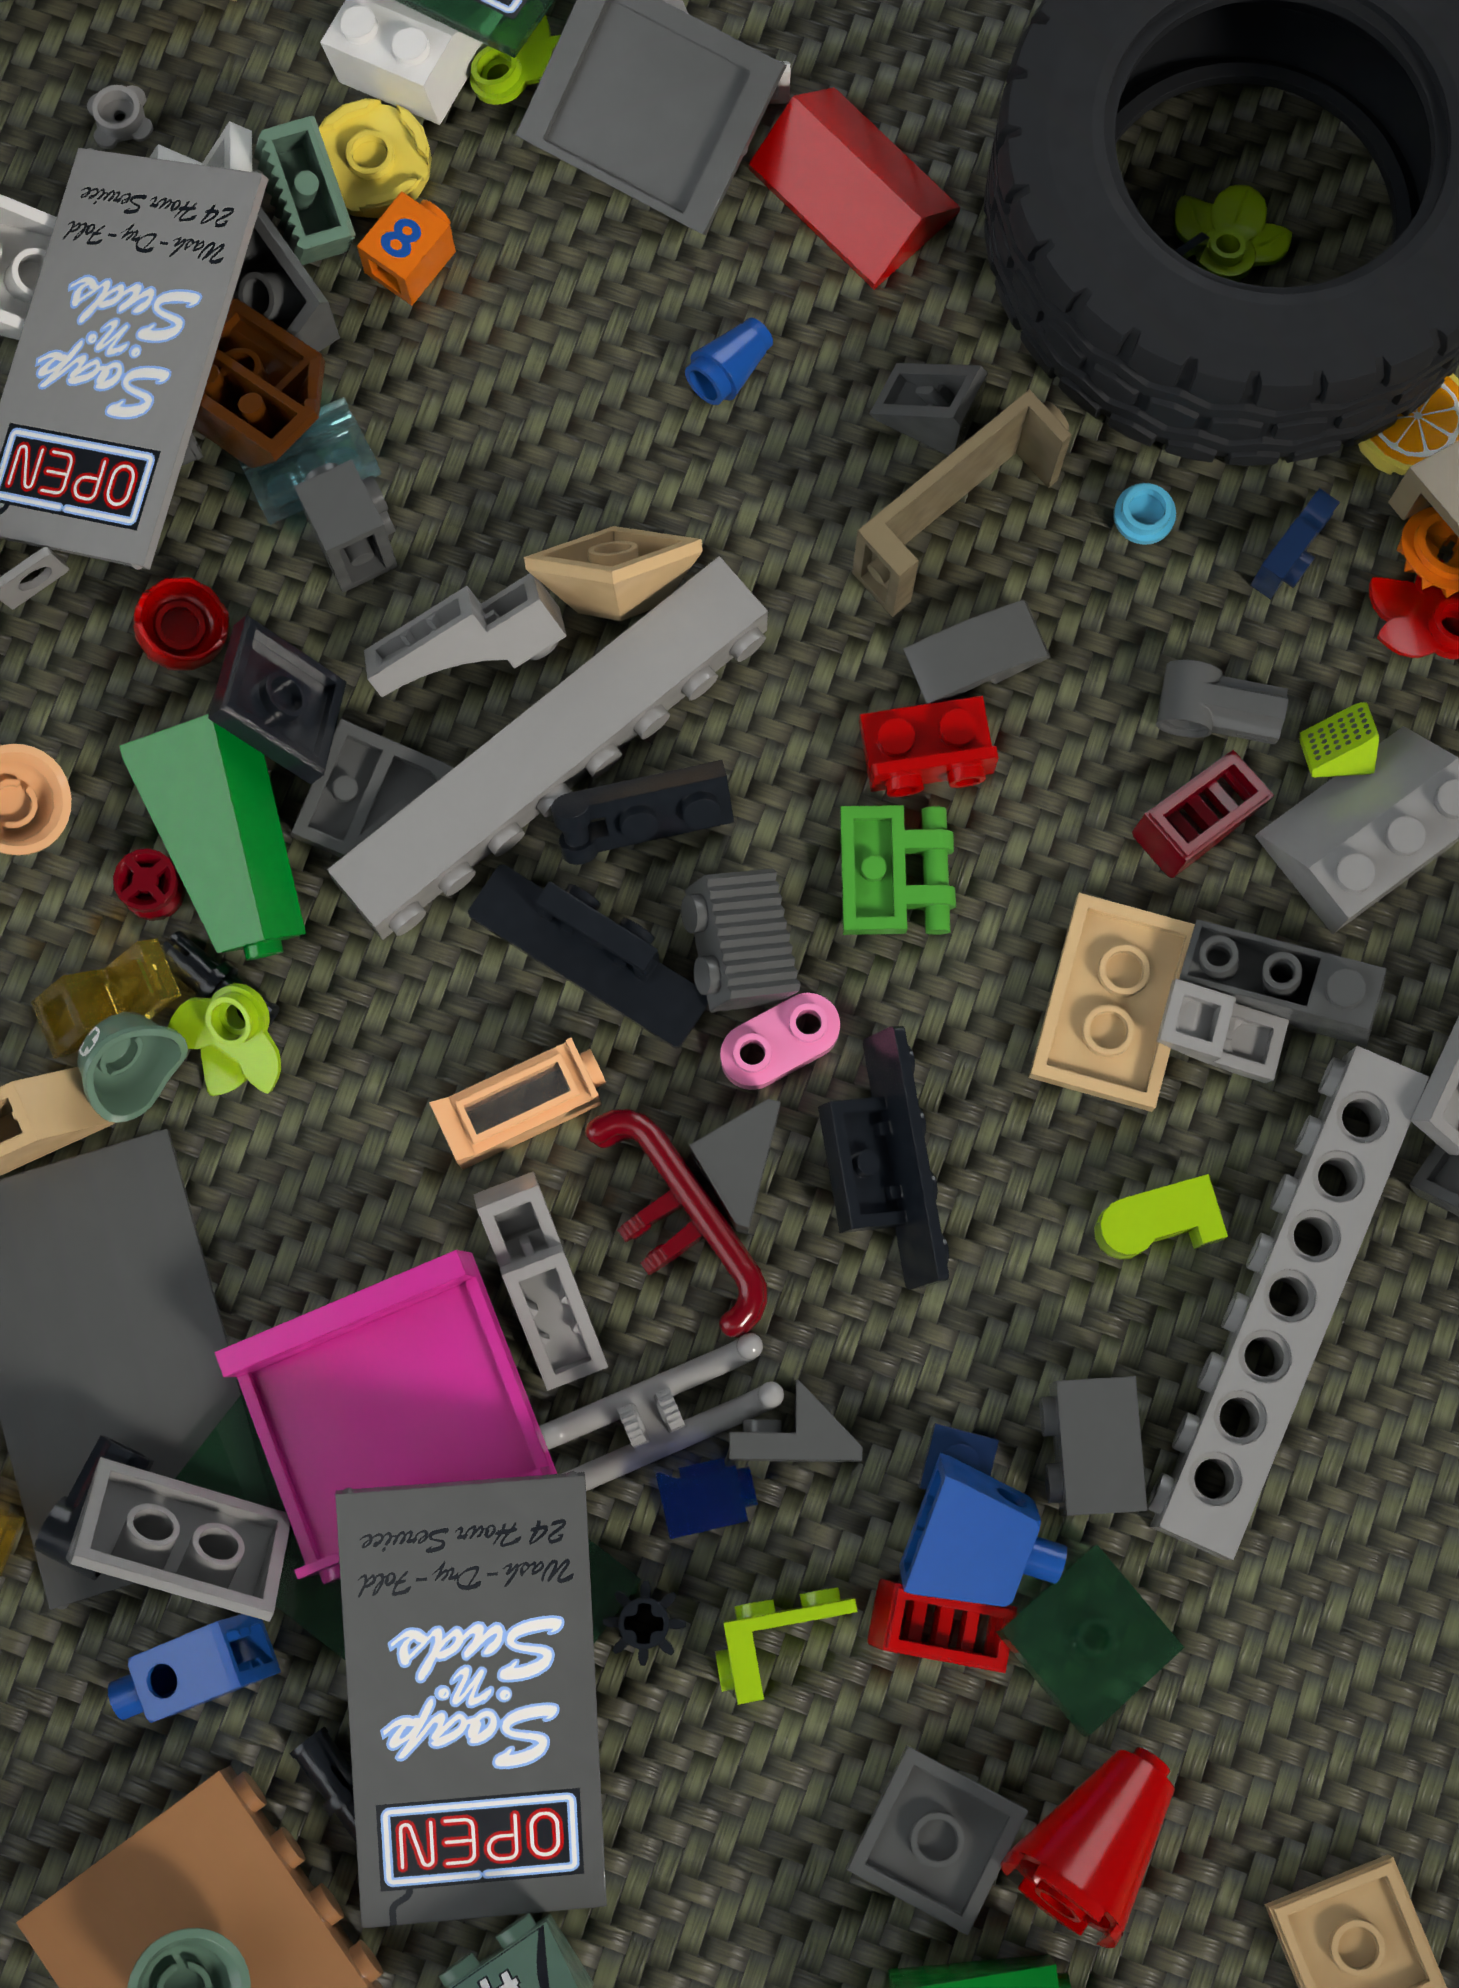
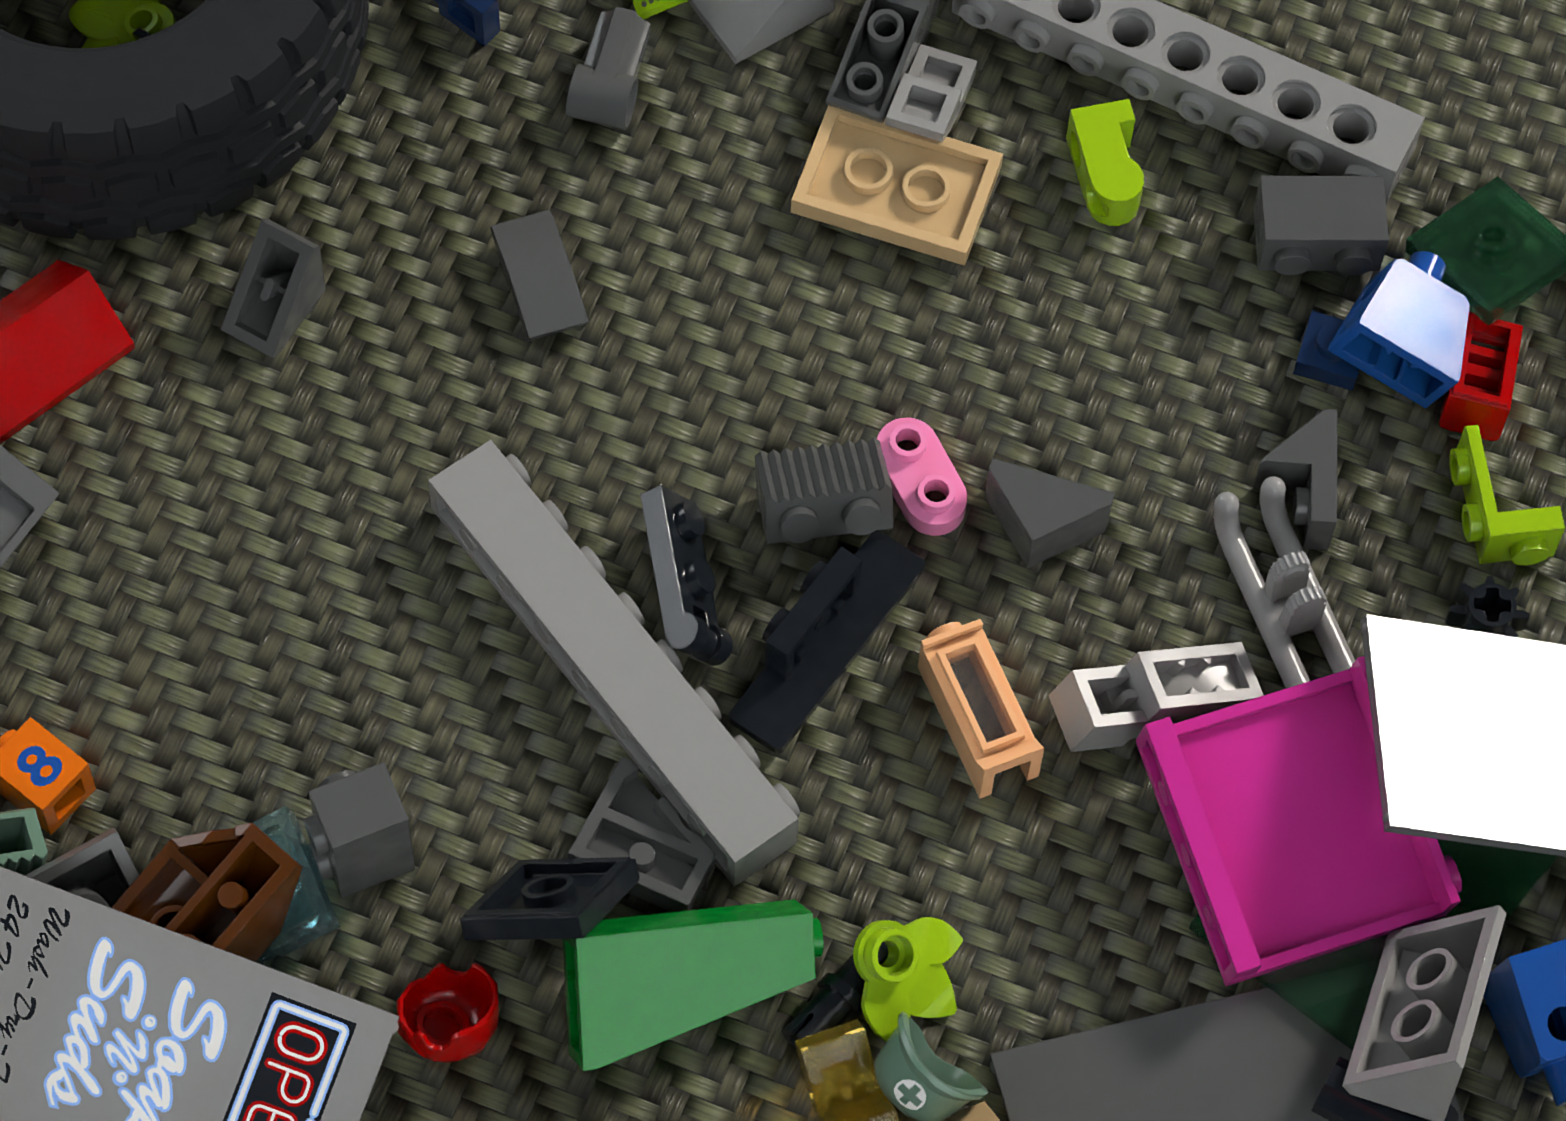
camera: 90 degrees left, 15 degrees down
dark red wheel [113,848,186,921] -> none
light grey slope [364,573,567,697] -> none
tan slope [524,526,703,621] -> none
dark red piece [585,1109,768,1338] -> none
clear blue window [656,1458,758,1539] -> none
blue cone [685,318,773,405] -> none
black bracket [818,1026,949,1290] -> none
bright green plate [840,805,956,935] -> none
dark tan panel [852,389,1072,617] -> none
red bracket [859,696,999,797] -> none
medium azure plate [1113,483,1176,545] -> none
dark red slope [1132,750,1274,878] -> none

